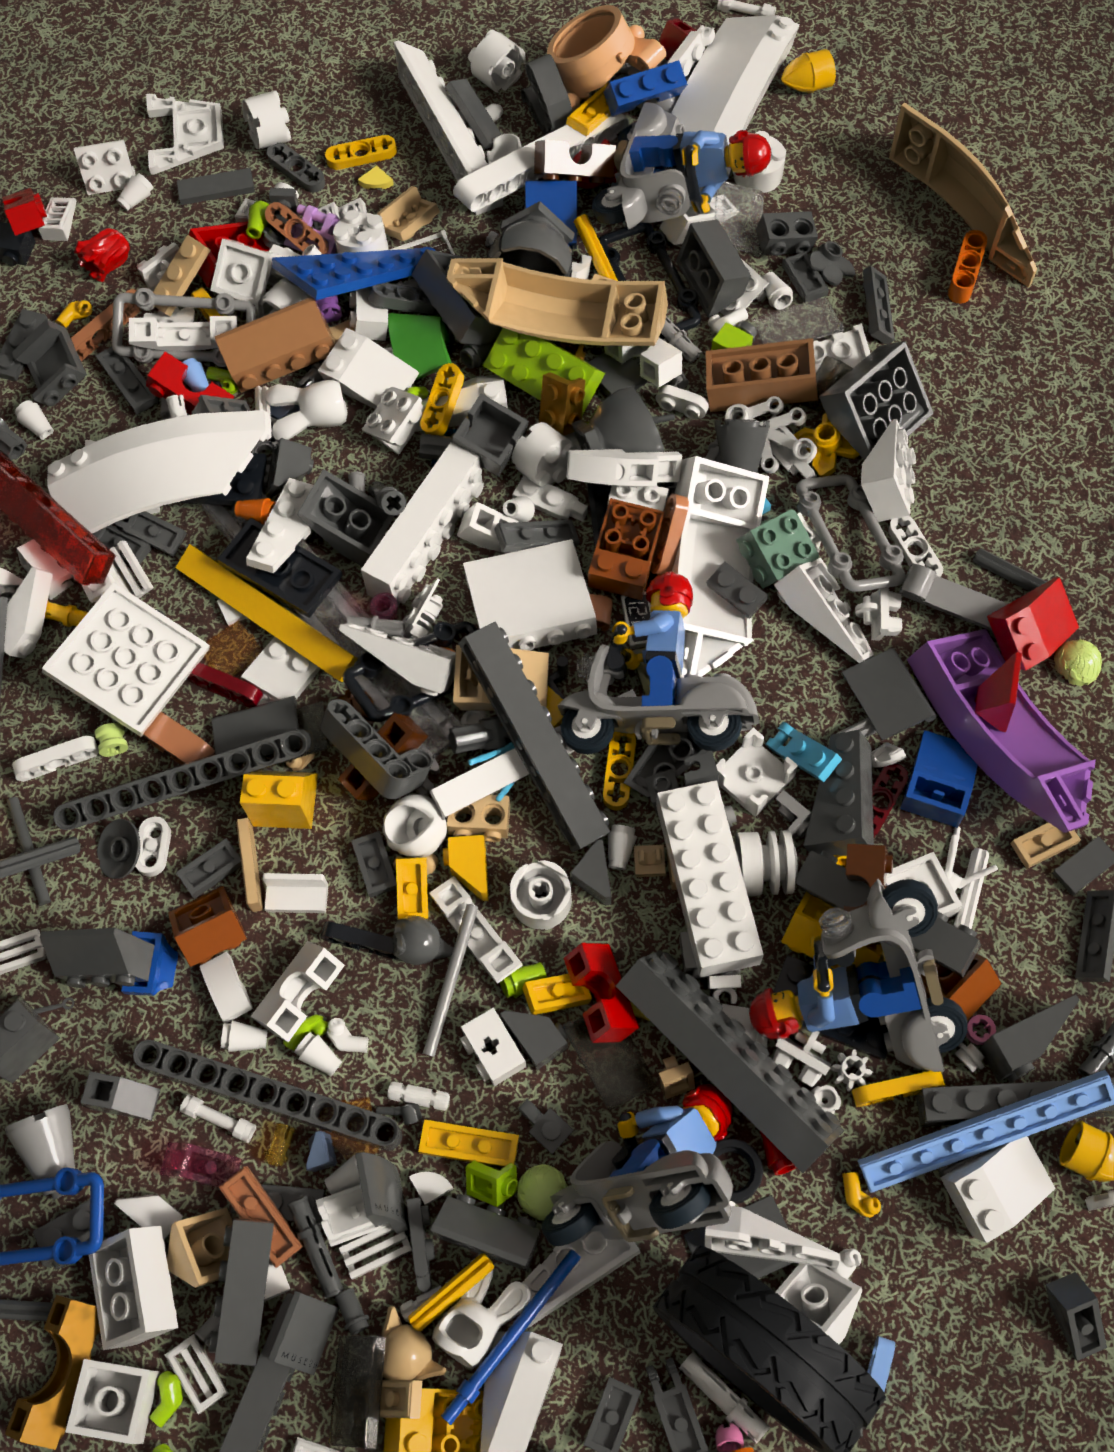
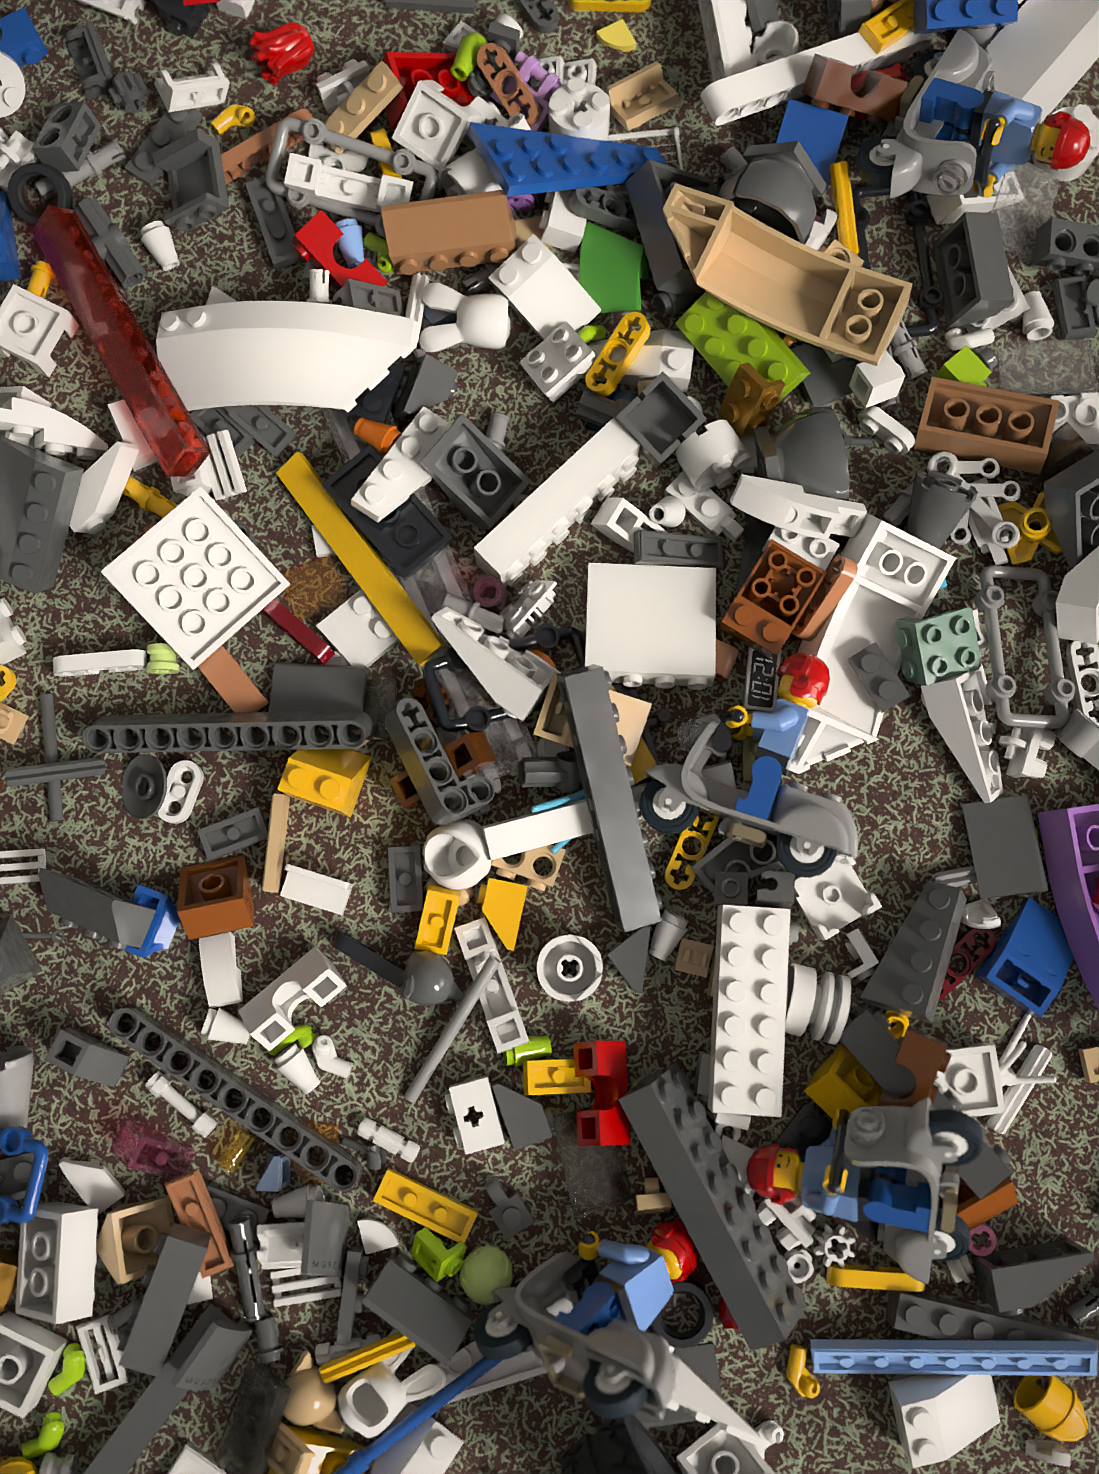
camera: 10 degrees right, 15 degrees up
dark grey pin [368,481,406,516] -> none
medium azure plate [765,721,842,783] -> none
none -> white hinge [155,63,230,112]

